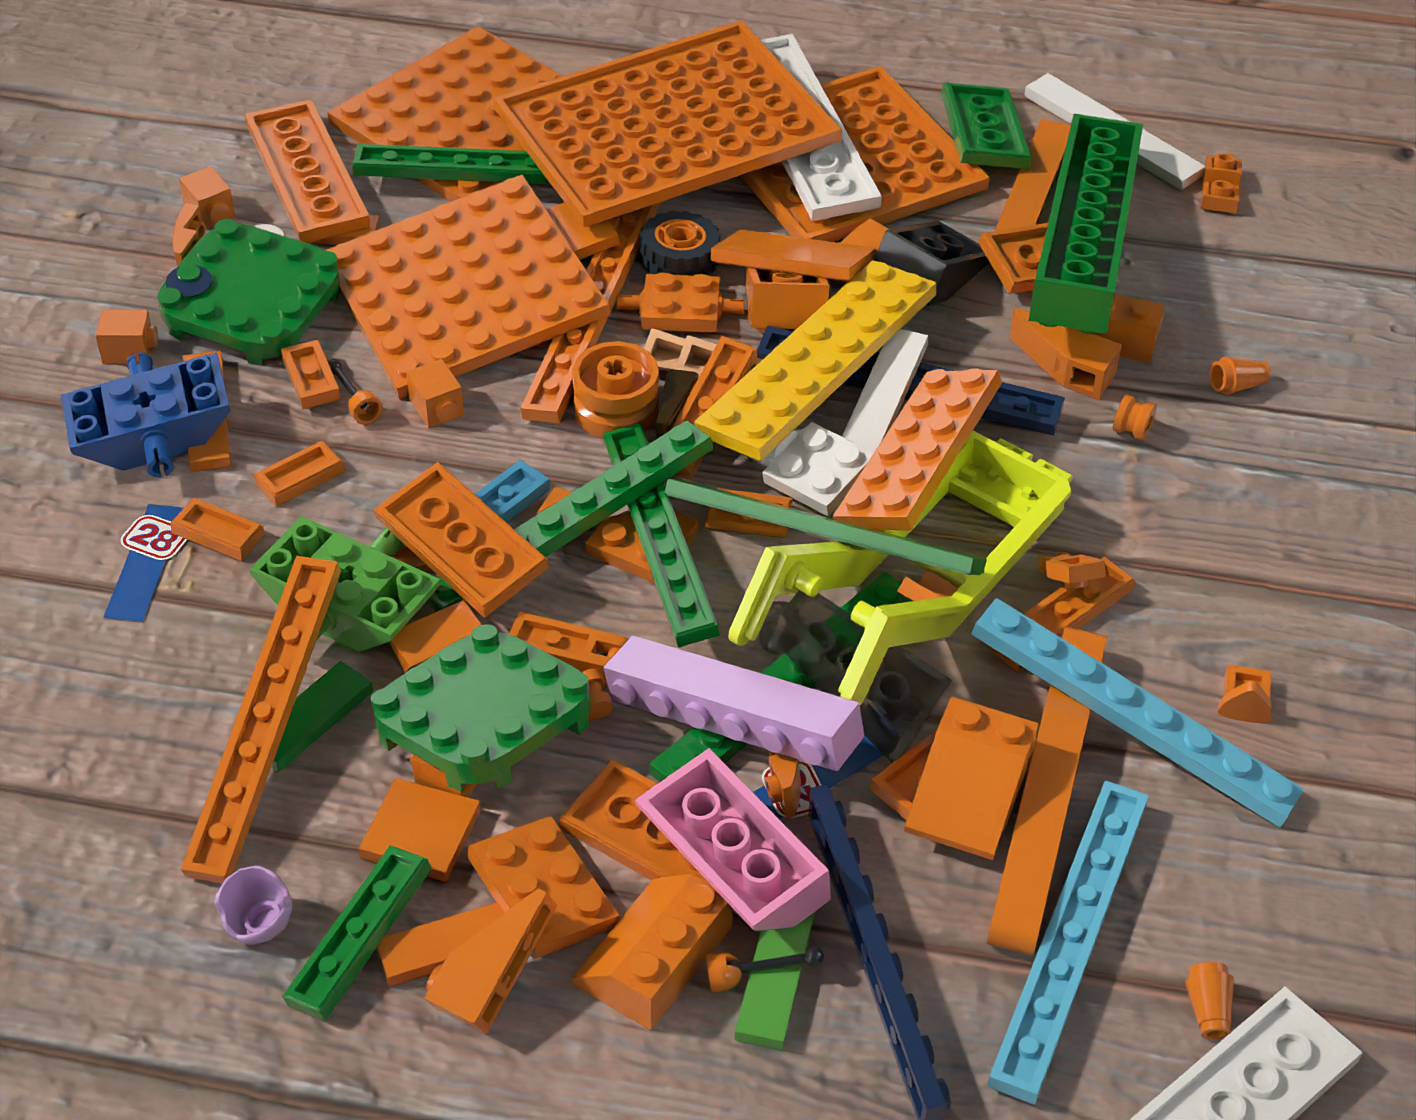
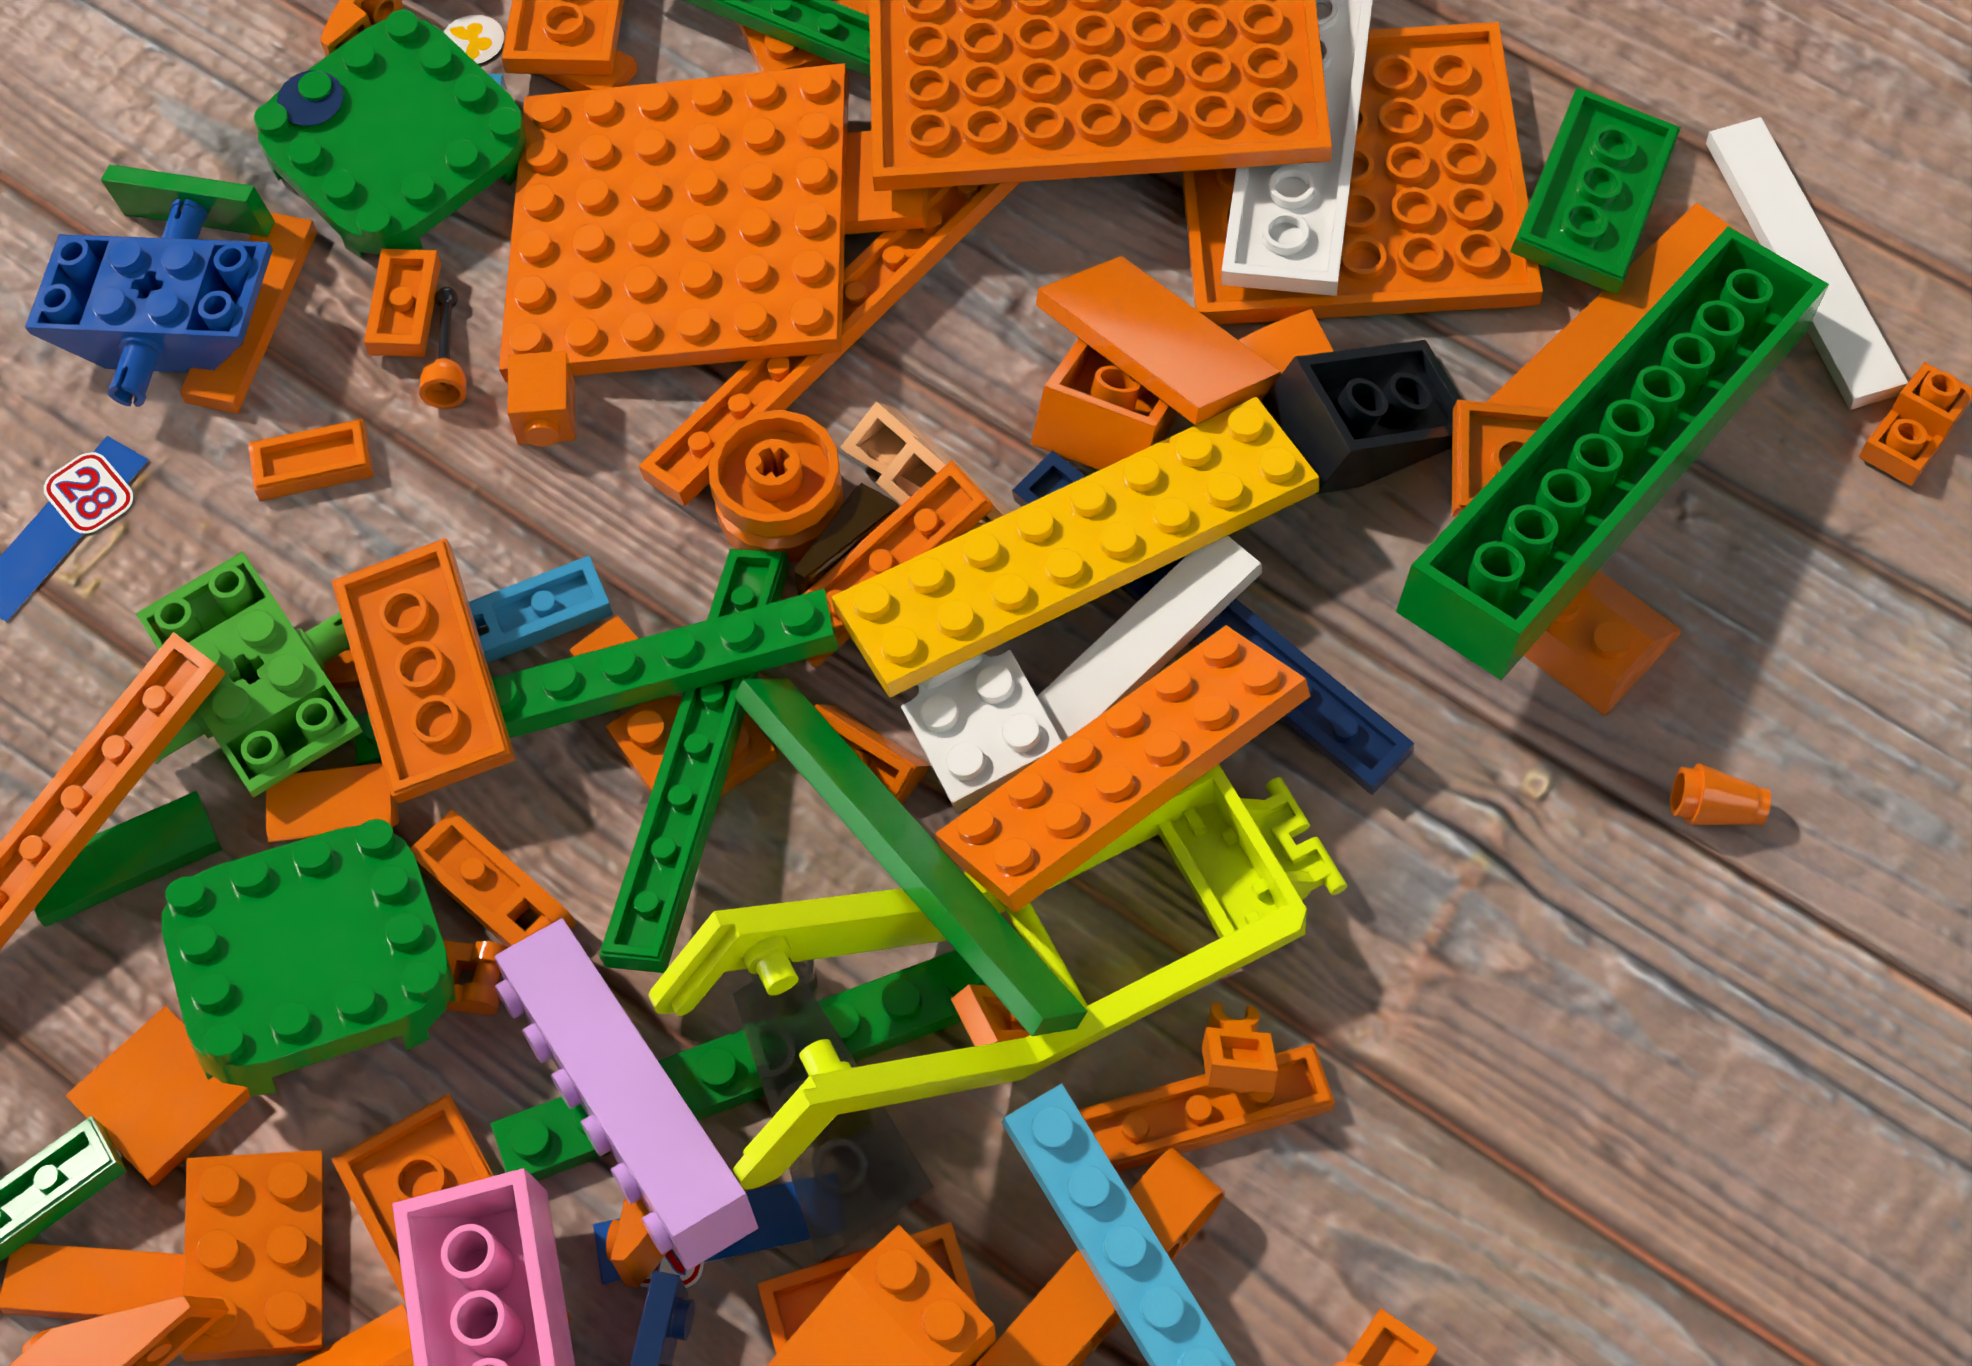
camera: 30 degrees right, 15 degrees up
orange brick [95,310,159,364] -> none
orange tile [170,498,265,561] -> none
orange plate [617,273,745,332] -> none
black wheel [639,211,721,276] -> none
orange slope [1009,307,1122,400] -> none
orange wheel [1113,394,1157,441] -> none
none -> green tile [101,165,275,237]

